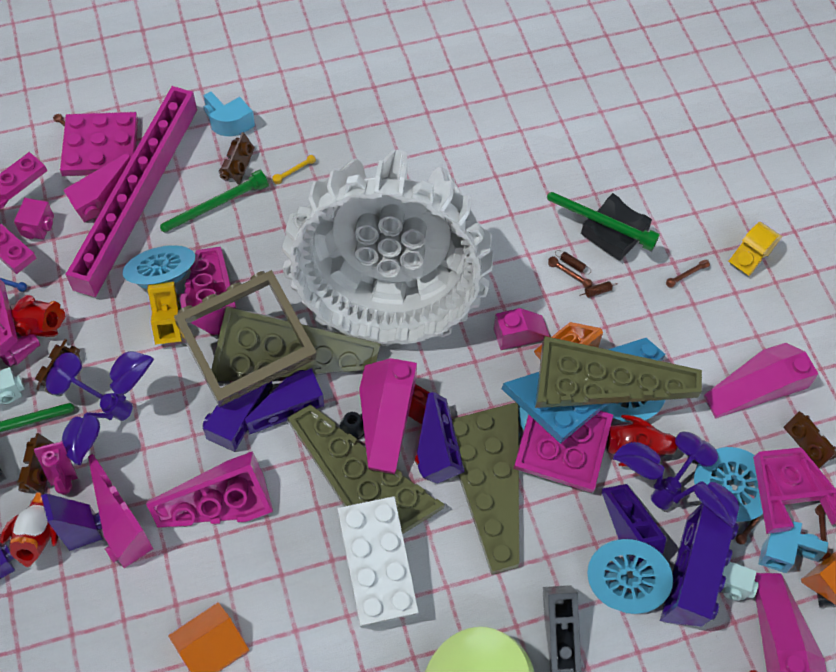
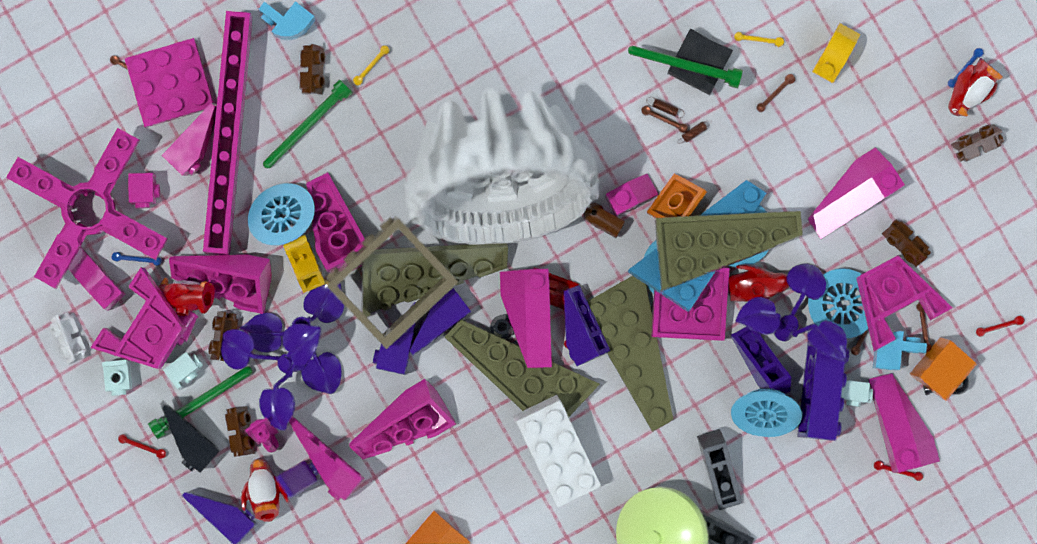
camera: 15 degrees left, 25 degrees up
none -> dark pink wedge [169,255,272,314]
none -> dark purple plant [239,283,344,395]
none -> reddish brown piece [584,203,625,238]
none -> yellow hinge [734,32,784,47]

